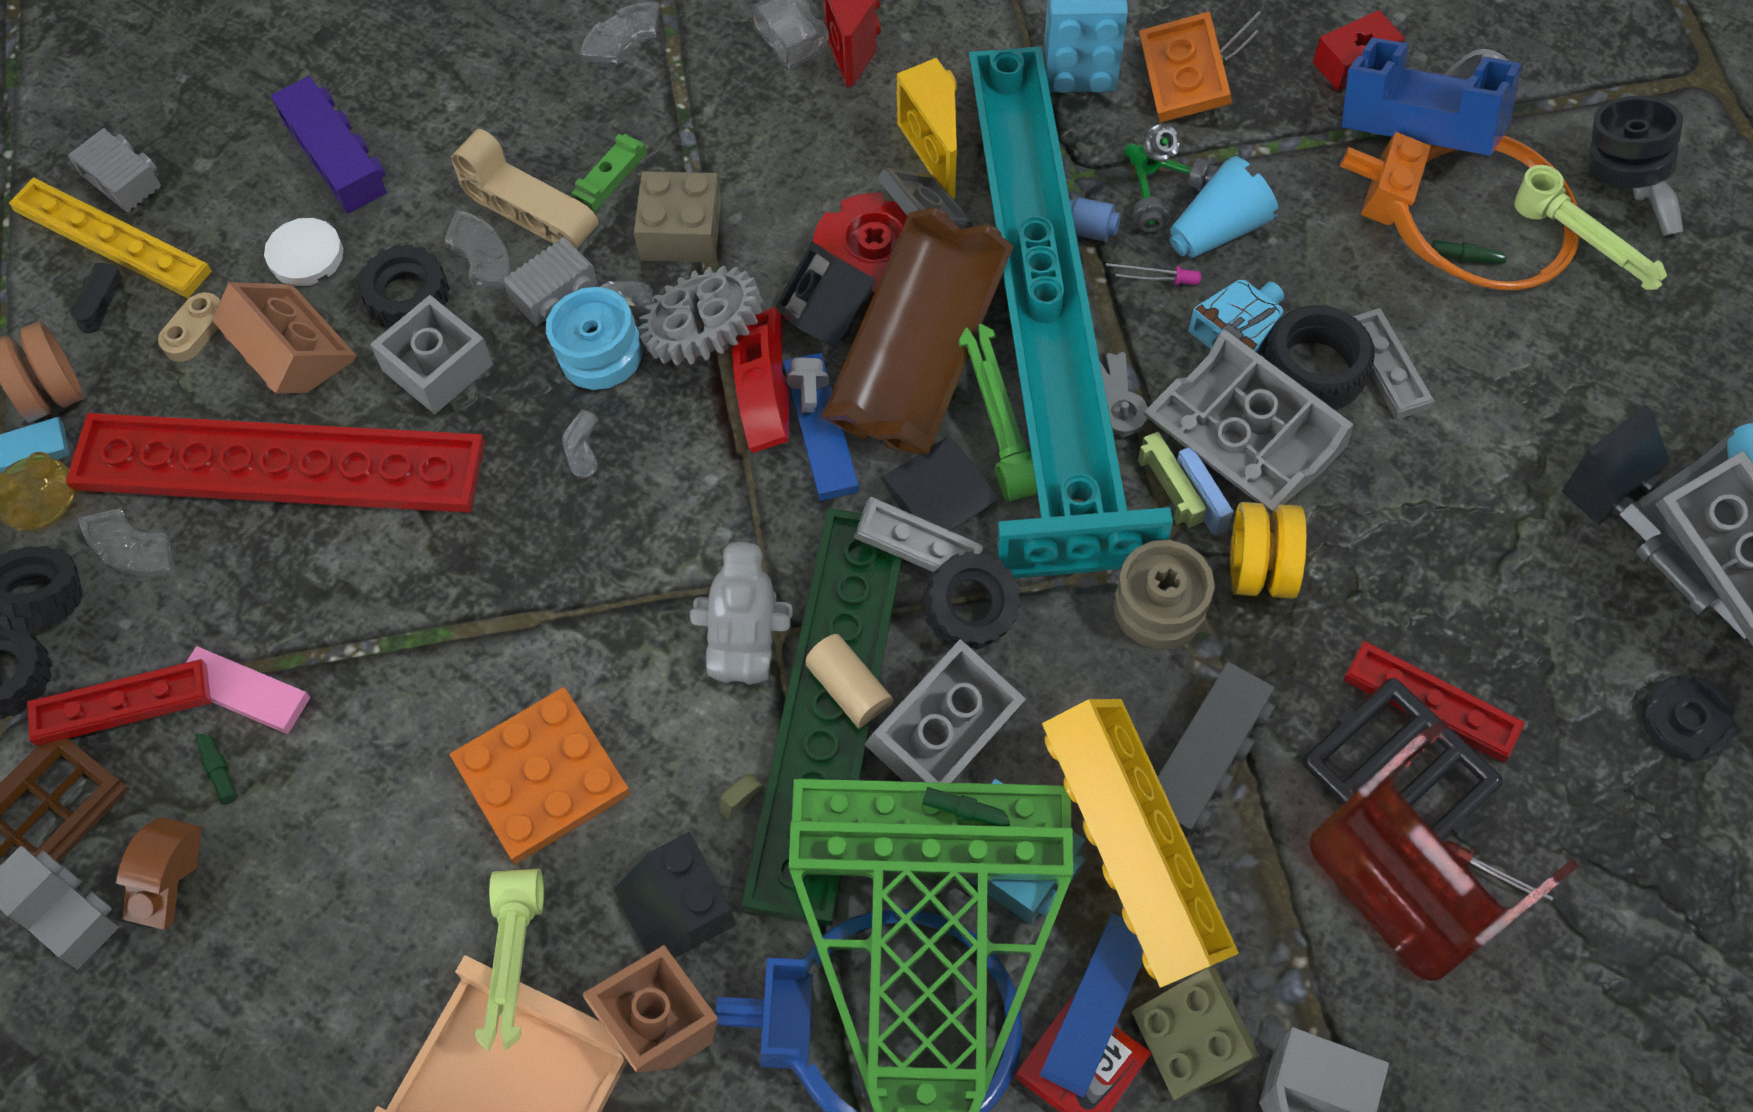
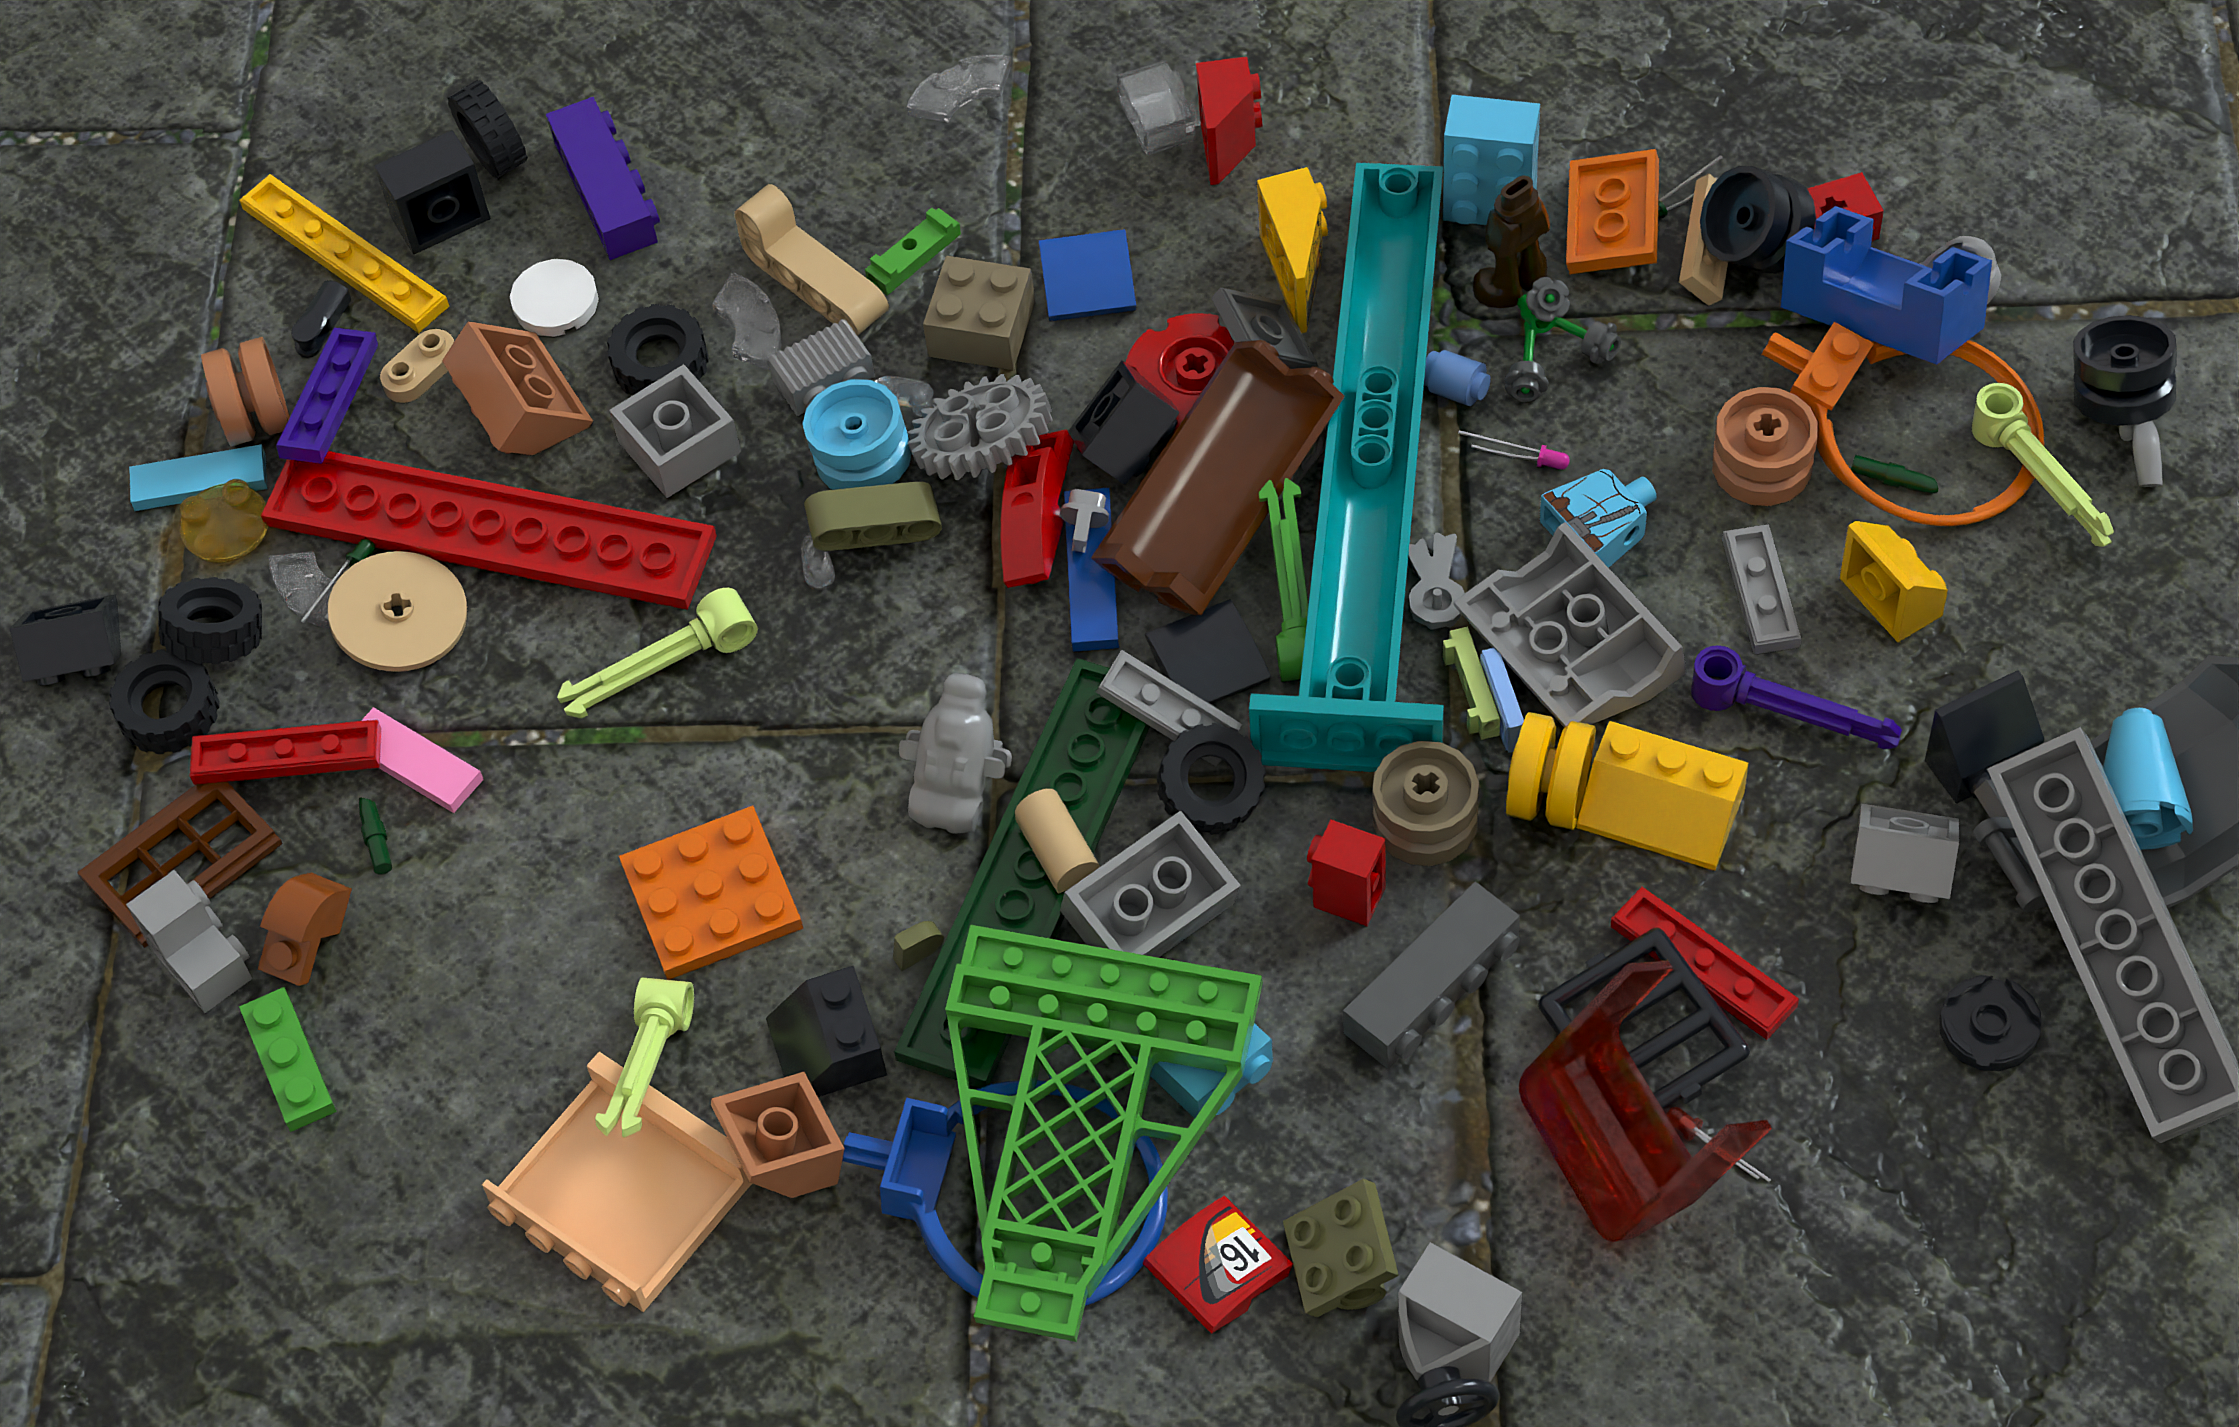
camera: 15 degrees right, 5 degrees down
light grey brick [68,128,161,212] -> none
dark green piece [922,787,1010,826] -> none
blue tile [1039,913,1144,1098] -> none
yellow brick [1042,699,1239,988] -> none
medium azure cone [1169,156,1279,258] -> none
black tyre [1264,305,1375,410] -> none
none -> bright green plate [239,987,337,1132]
none -> dark purple plate [276,327,378,464]
none -> dark green piece [301,539,375,623]
none -> tan piece [328,551,467,672]
none -> black brick [374,130,491,255]
none -> black tyre [447,80,528,179]
none -> yellowish green piece [557,588,758,718]
none -> olive beam [804,482,942,551]
none -> blue slope [1039,229,1136,321]
none -> red brick [1307,819,1386,927]
none -> dark brown piece [1473,175,1550,308]
none -> yellow slope [1576,721,1749,871]
none -> tan plate [1679,174,1728,306]
none -> dark purple piece [1691,645,1902,750]
none -> black wheel [1700,166,1816,274]
none -> nougat wheel [1712,387,1818,506]
none -> yellow slope [1840,521,1948,642]
none -> light grey slope [1850,803,1959,903]

